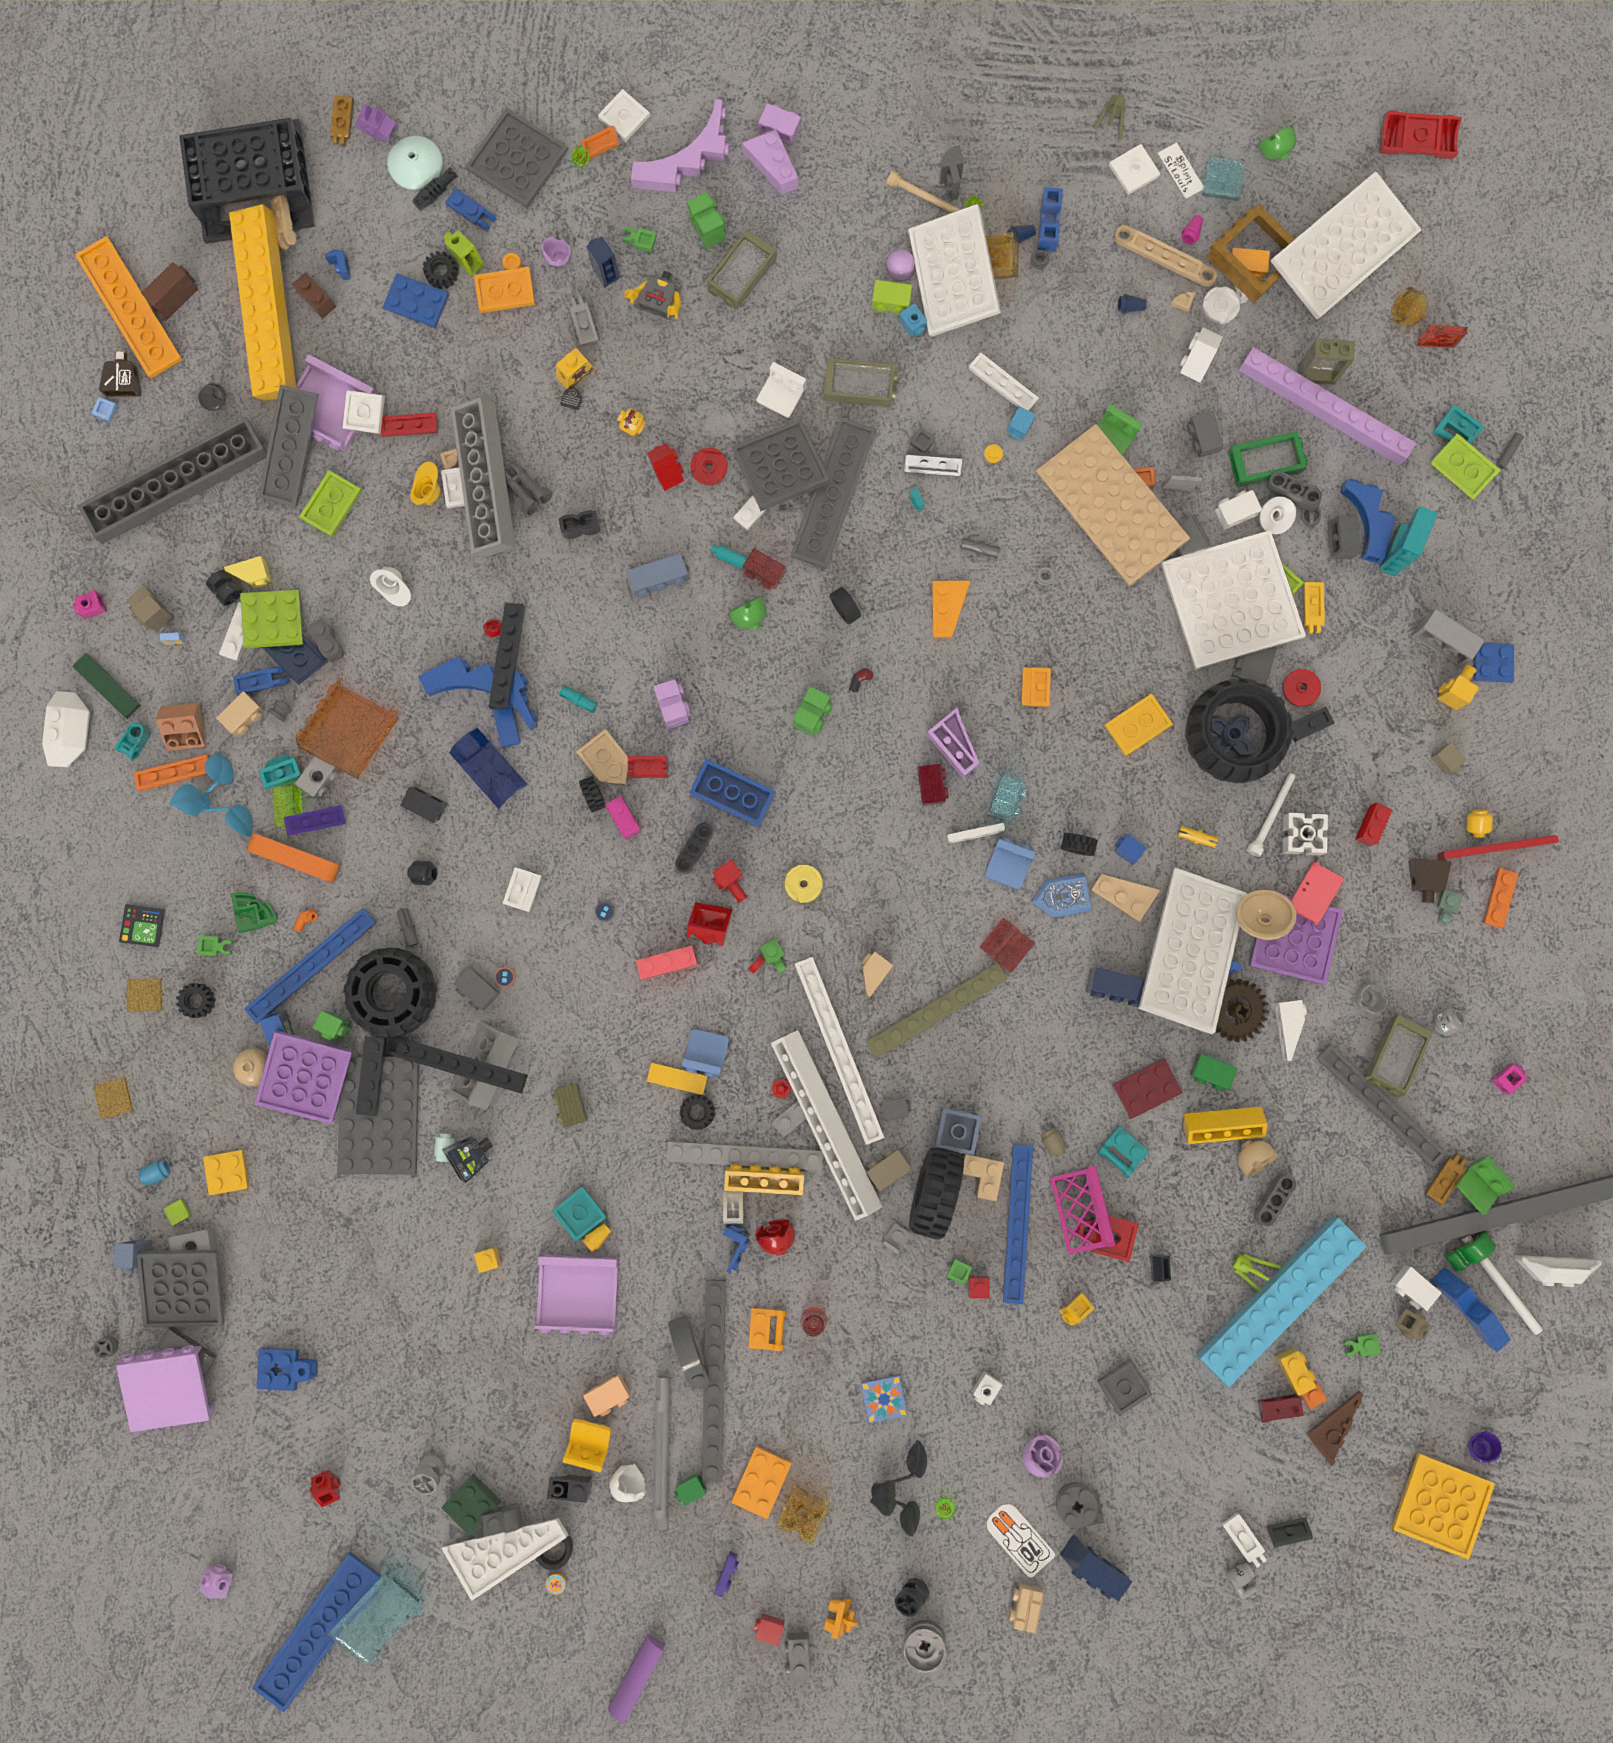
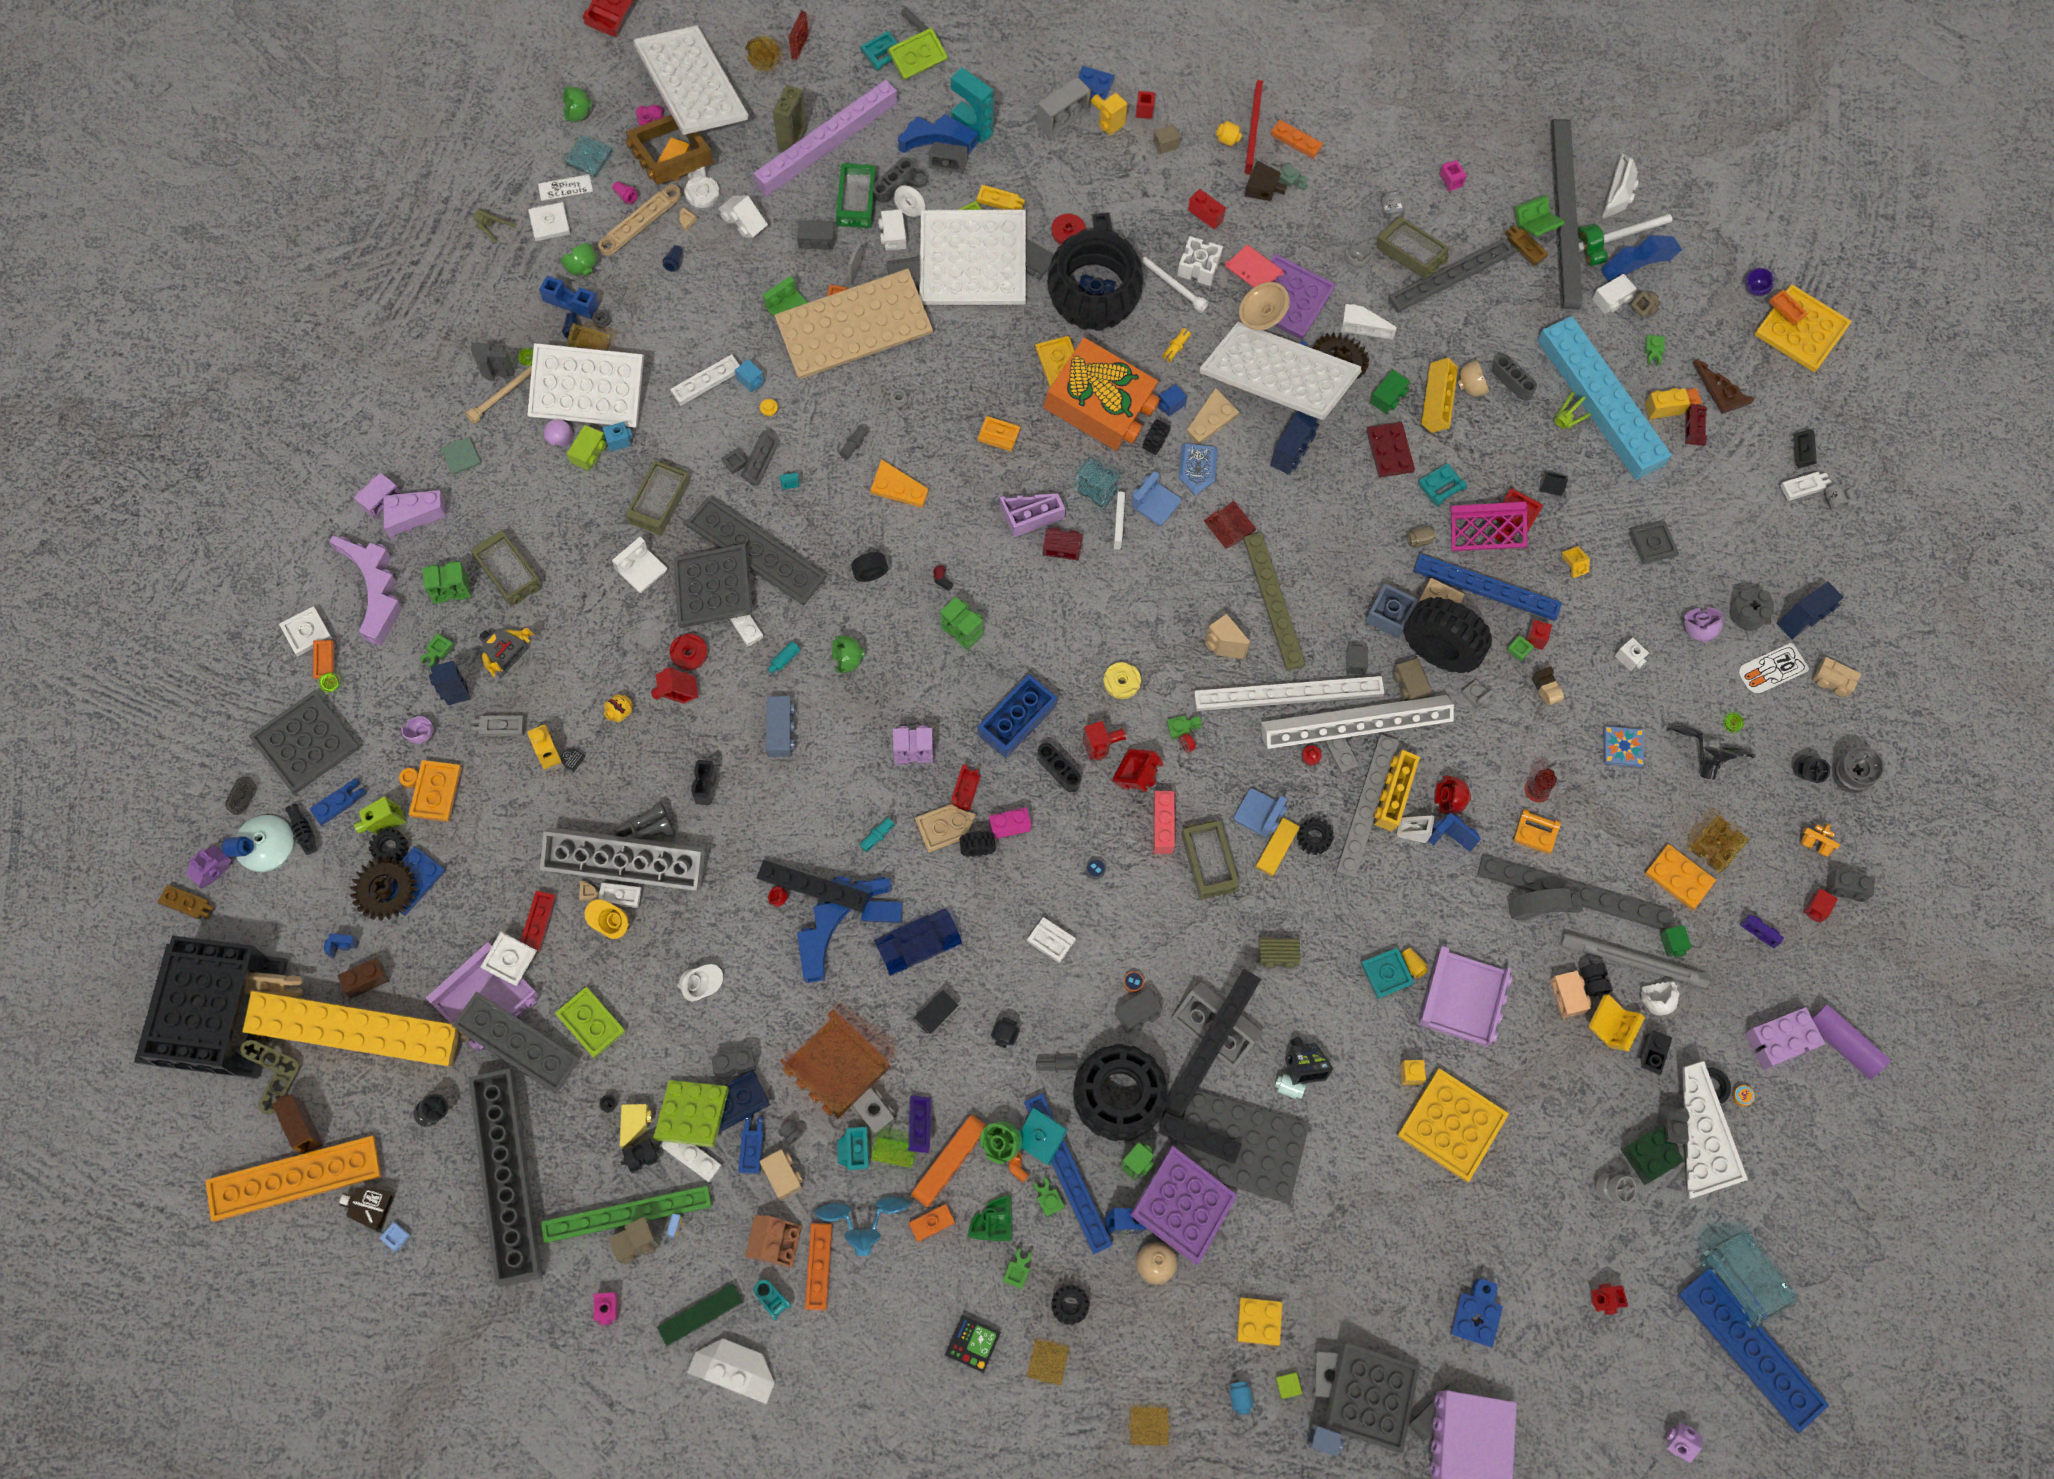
camera: 80 degrees left, 15 degrees down
clear red brick [742,548,787,590] -> none
none -> blue brick [222,836,254,857]
none -> clear smoke plate [225,776,256,815]
none -> olive beam [240,1040,298,1115]
none -> dark brown gear [350,857,417,921]
none -> sand green piece [441,437,481,475]
none -> bright green plate [541,1186,712,1244]
none -> bright green cylinder [560,243,597,277]
none -> black hinge [599,1095,616,1113]
none -> dark pink plate [636,105,665,126]
none -> orange plate [909,1204,955,1242]
none -> bright green cylinder [980,1120,1022,1164]
none -> teal plate [1020,1107,1068,1165]
none -> bright green plate [1033,1177,1065,1218]
none -> orange brick [1043,337,1161,451]
none -> red brick [1135,91,1155,119]
none -> window [1181,820,1240,900]
none -> yellow plate [1397,1068,1509,1183]
none -> leg [1532,666,1564,706]
none -> black wheel [1580,960,1613,1000]
none -> lavender piece [1745,1007,1825,1070]
none -> orange plate [1769,290,1808,326]

